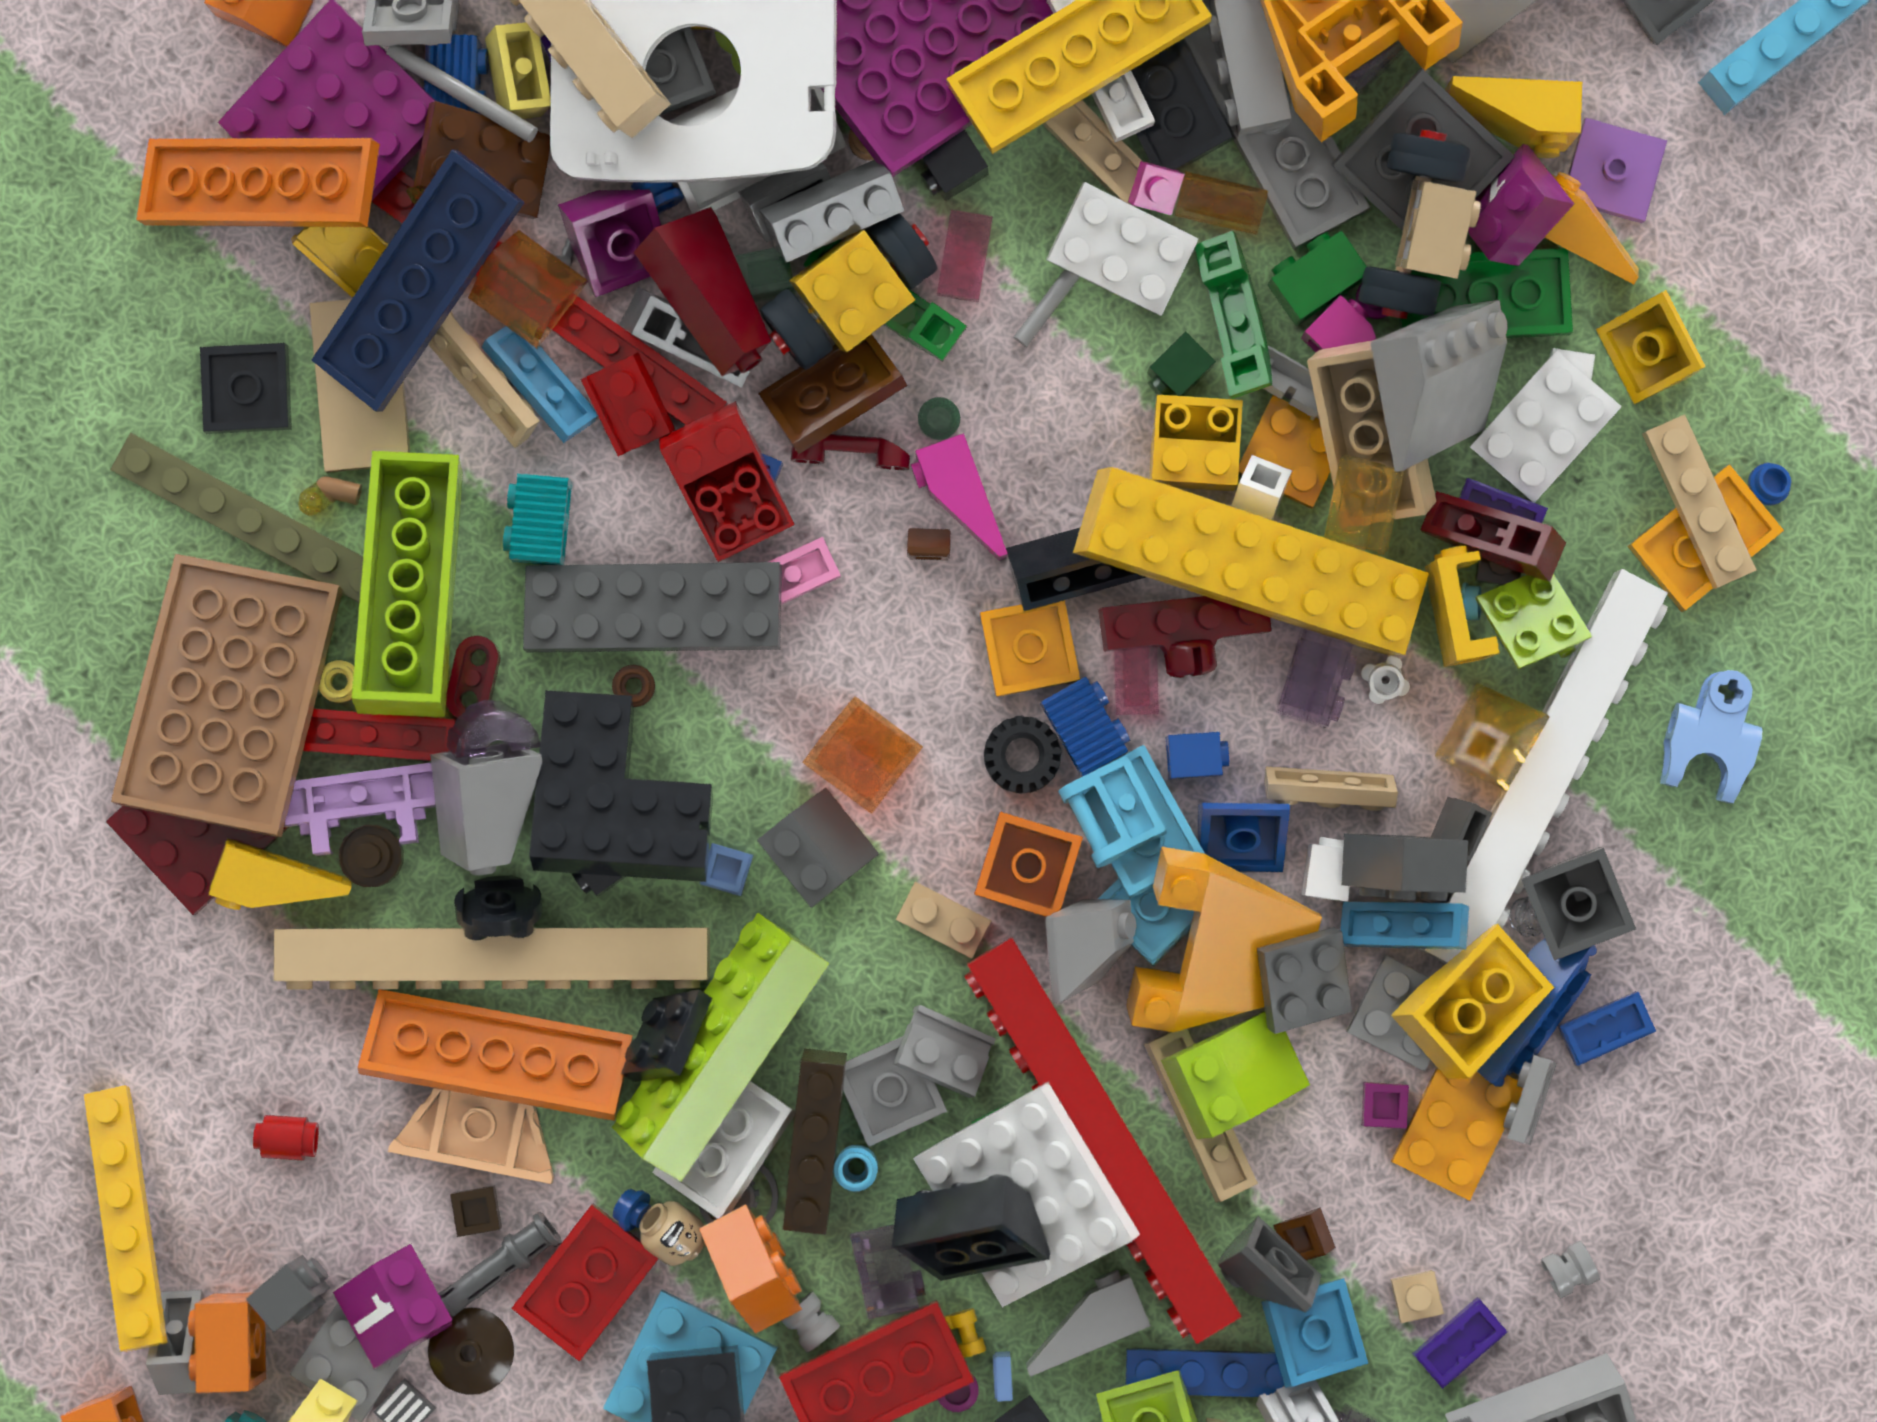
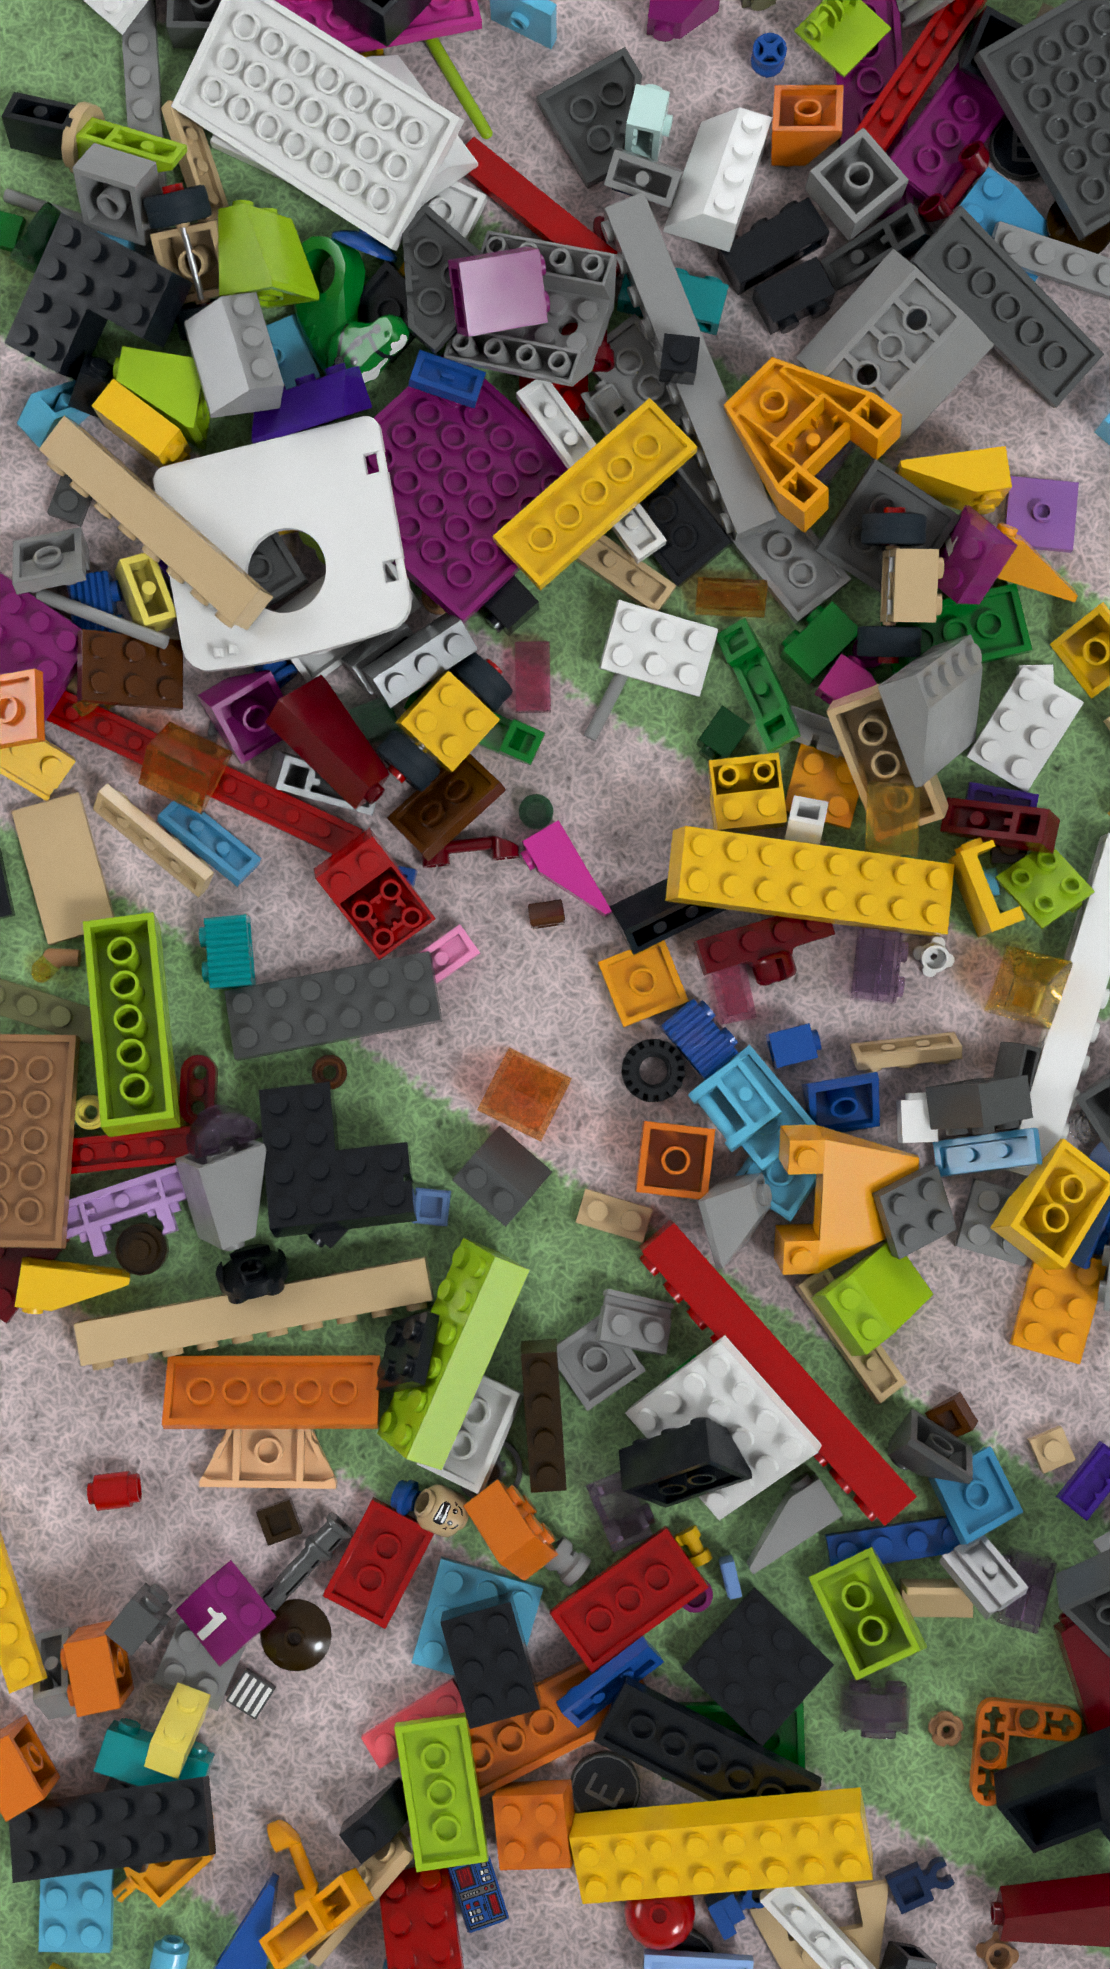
camera: 10 degrees left, 0 degrees up
dark blue plate [311,150,525,412] -> none
red plate [580,352,676,457] -> none
medium azure brick [834,1145,878,1192] -> none
plate [1128,161,1184,215] -> none
magenta plate [1361,1082,1409,1129] -> none

